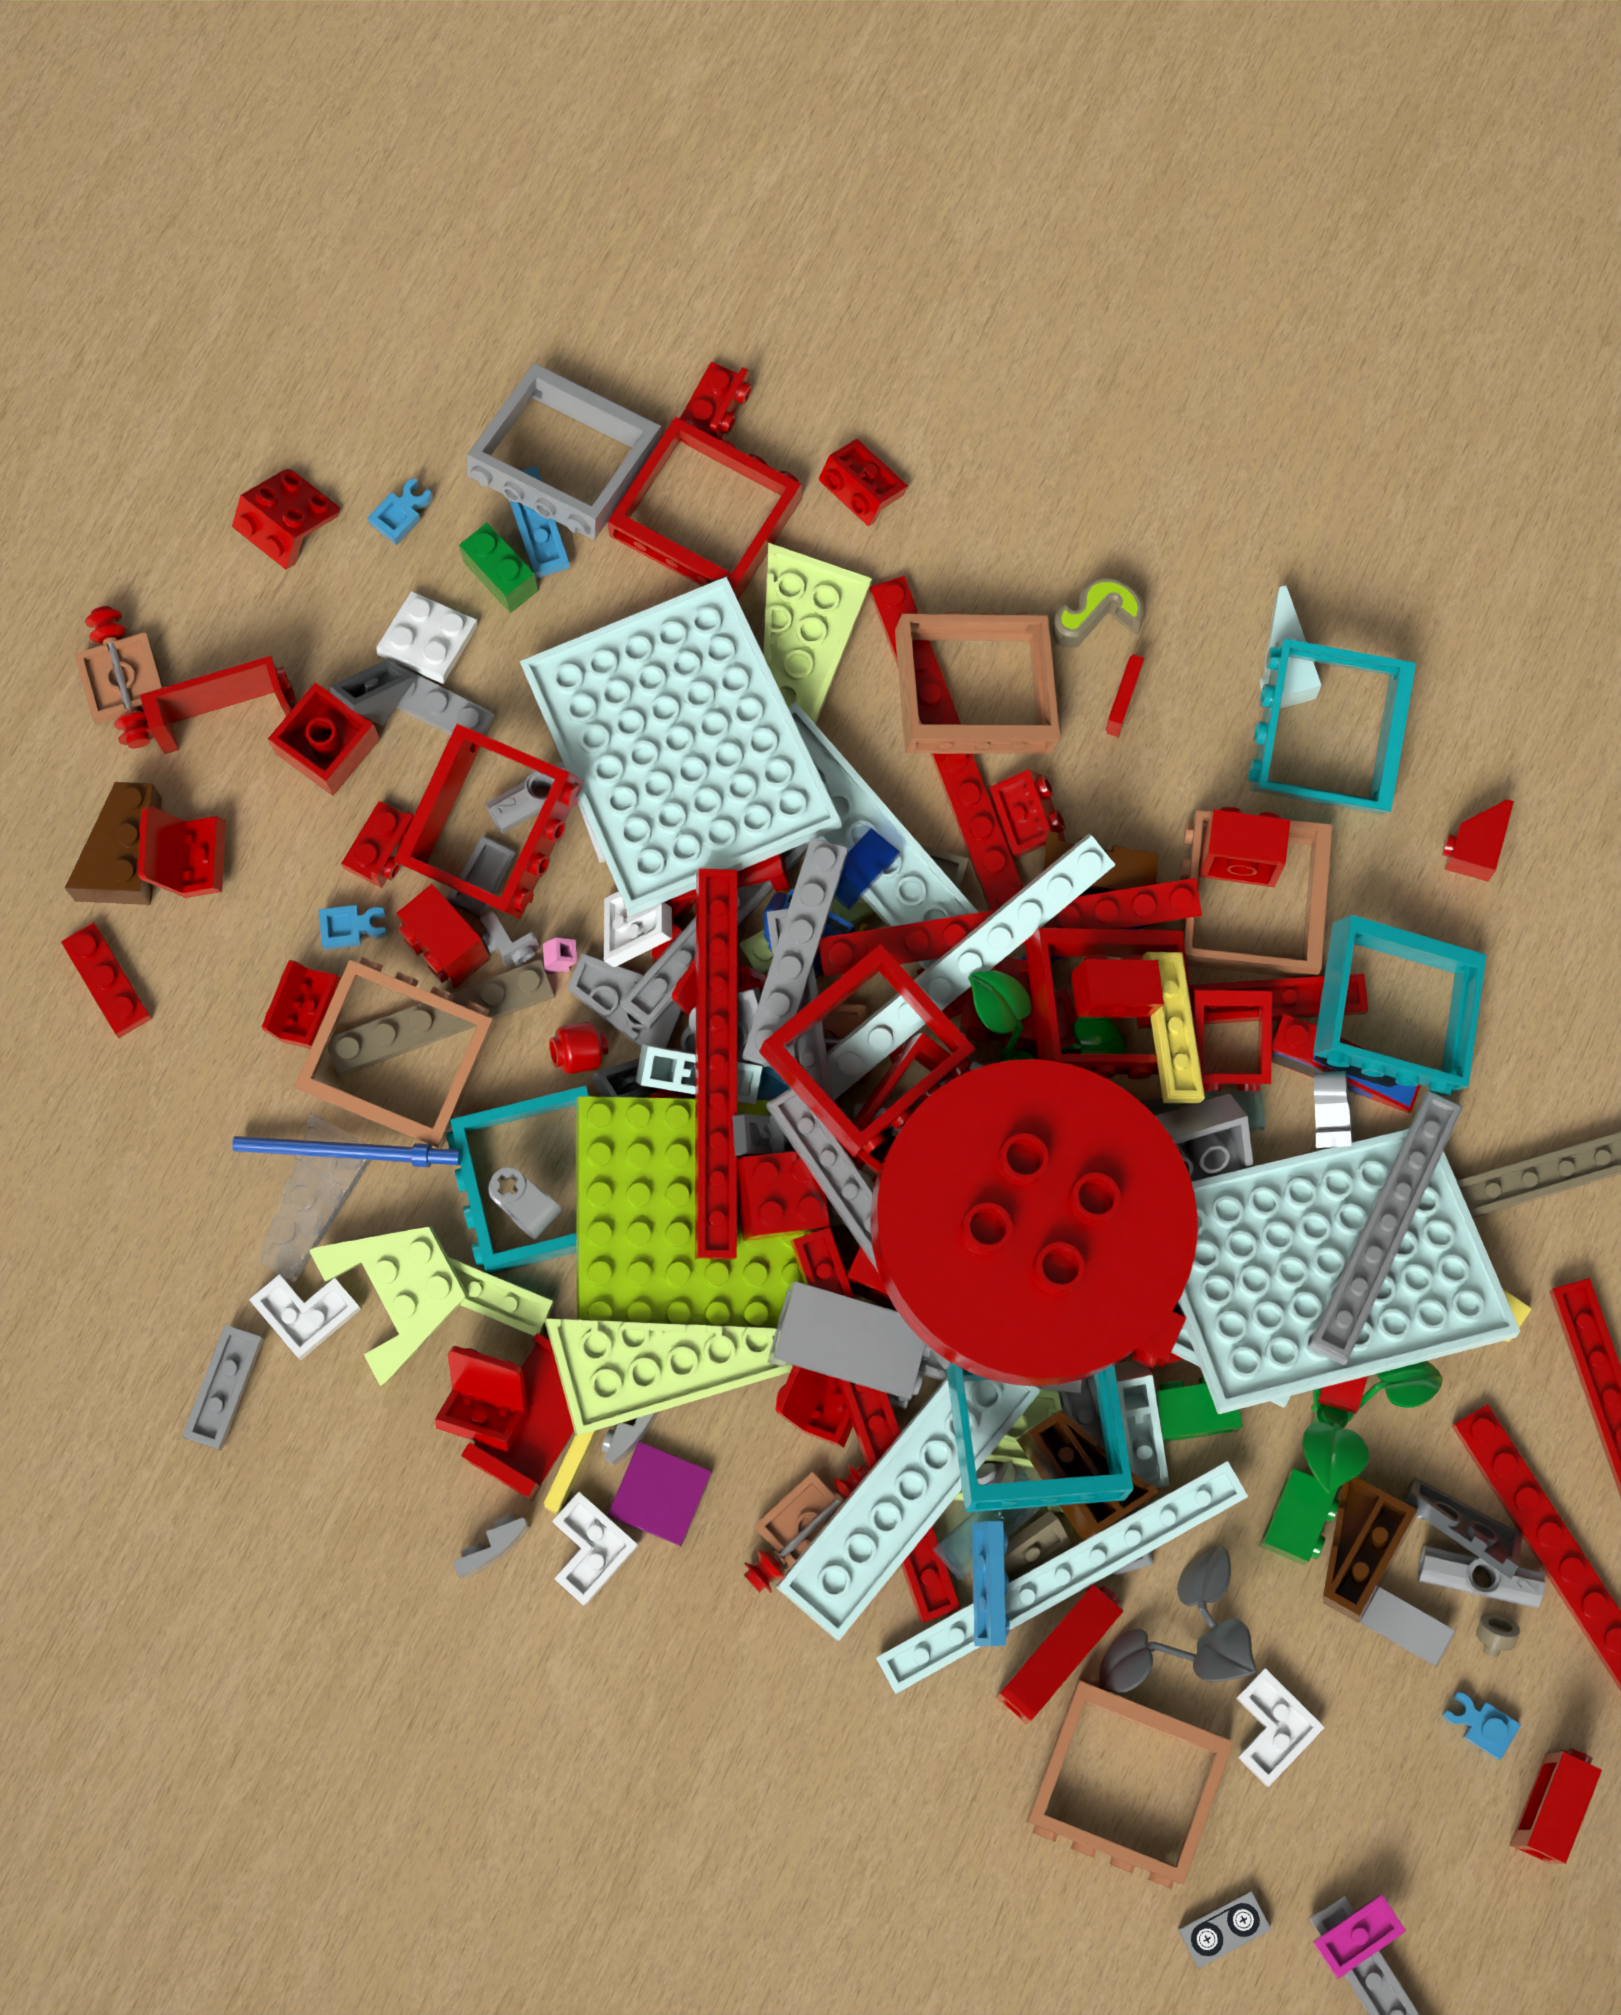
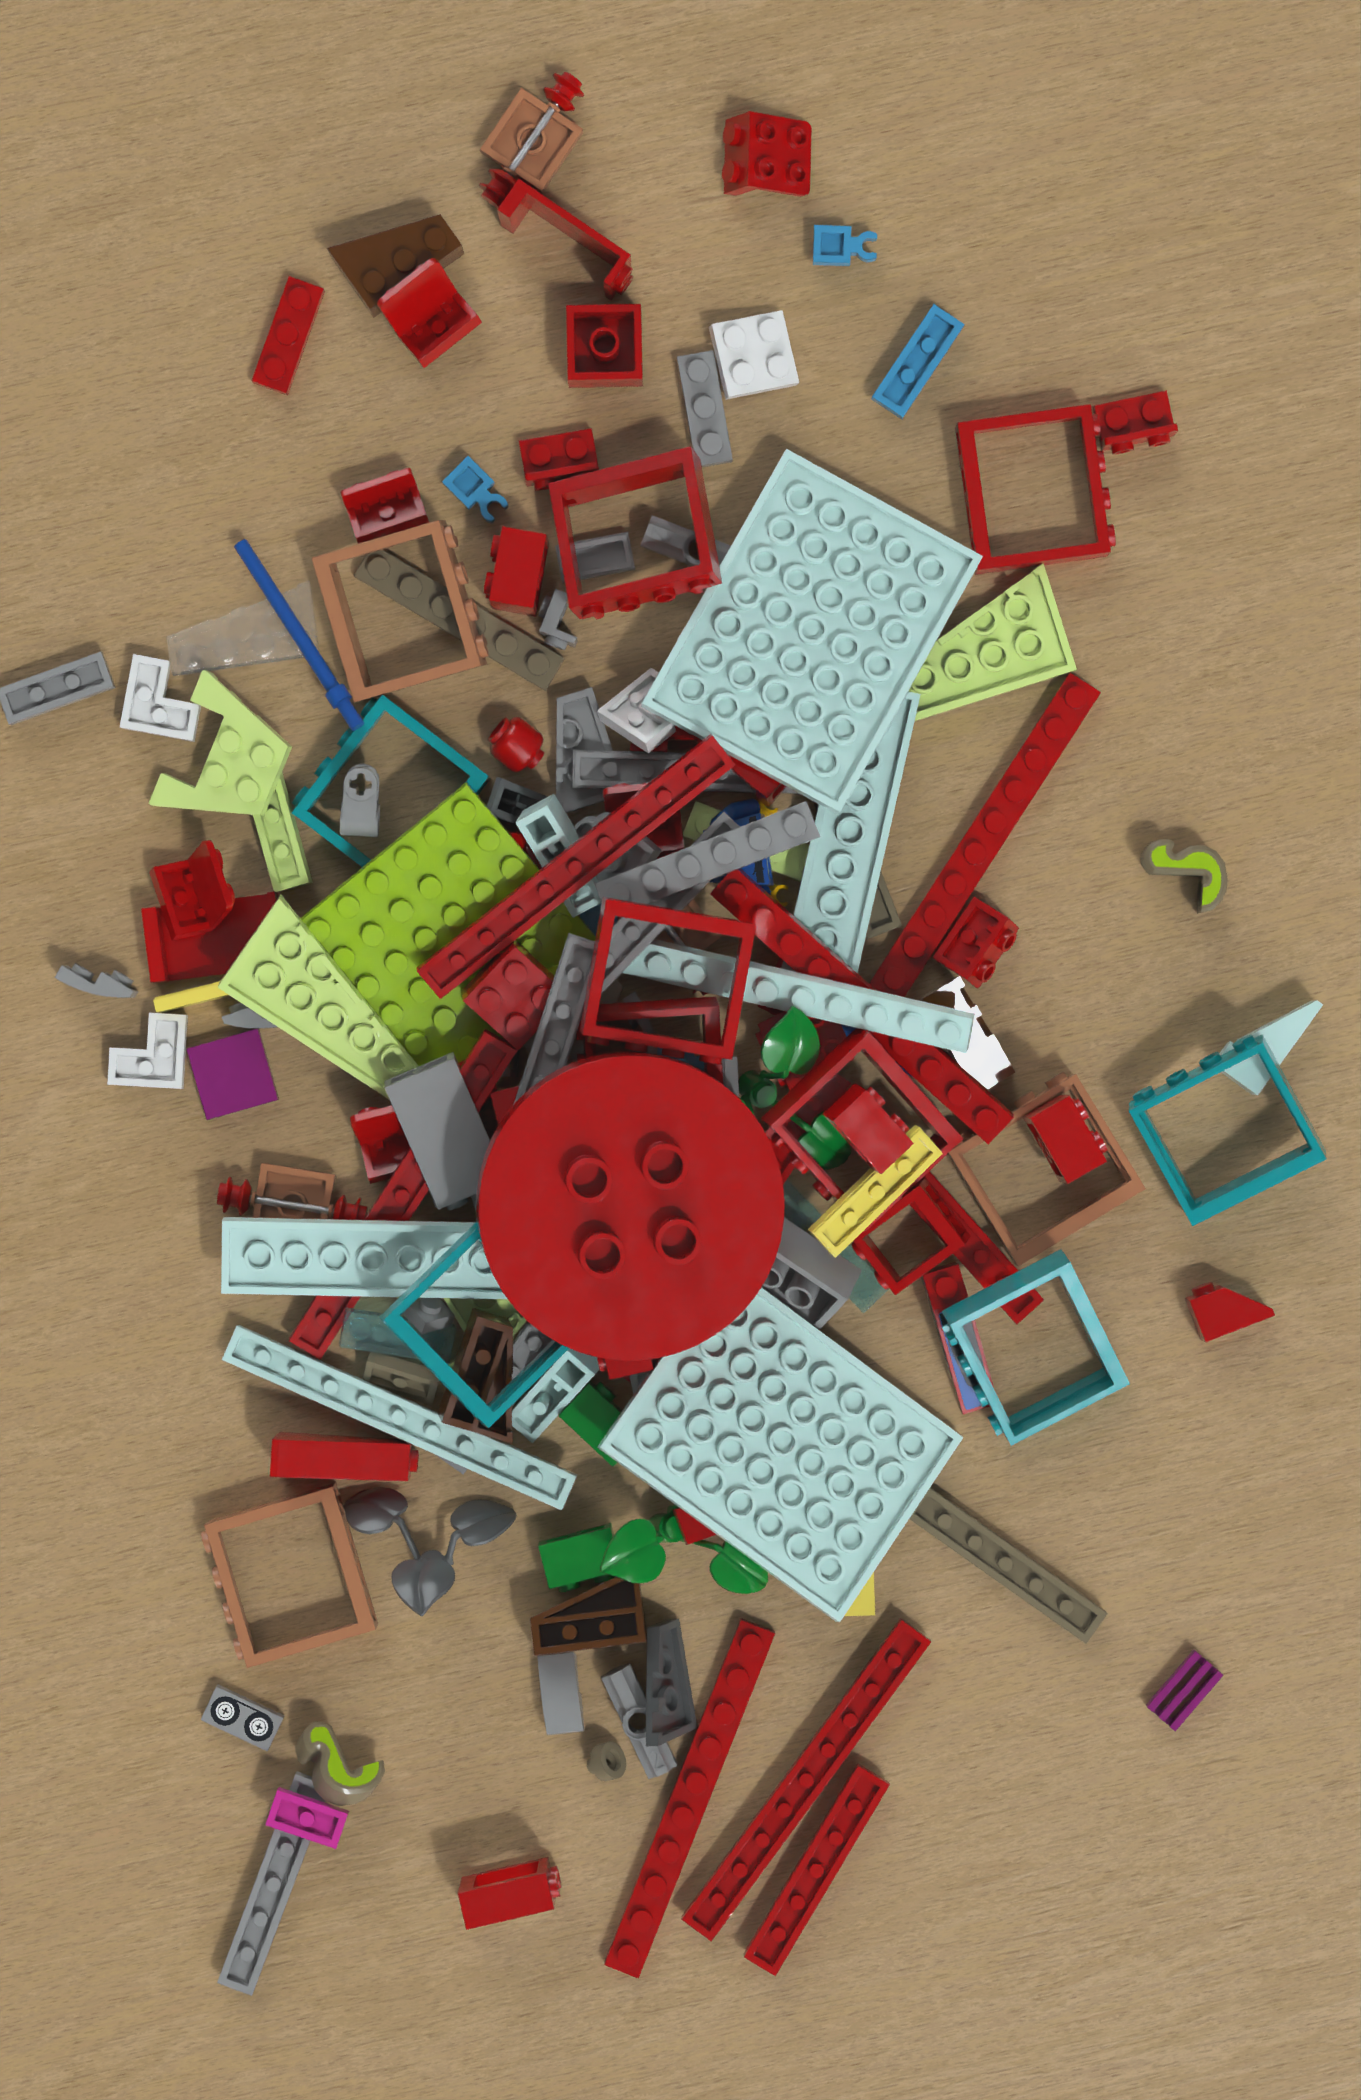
camera: 50 degrees right, 15 degrees up
dark grey slope [330,658,413,726] -> none
green brick [459,522,538,613] -> none
light grey window [467,363,661,540] -> none
bright pink piece [543,937,577,973] -> none
dark grey slope [732,1114,796,1156] -> none
red bracket [819,439,908,526] -> none
clear blue tile [834,828,900,910] -> none
nougat window [895,610,1060,754] -> none
dark azure plate [972,1521,1010,1646] -> none
red tile [1105,654,1145,737] -> none
white plate [1236,1668,1325,1787] -> none
light grey tile [1308,1090,1464,1366] -> none
leg [1314,1071,1353,1148] -> none
dark azure plate [1442,1692,1521,1760] -> none
none -> dark tan animal [295,1722,385,1806]

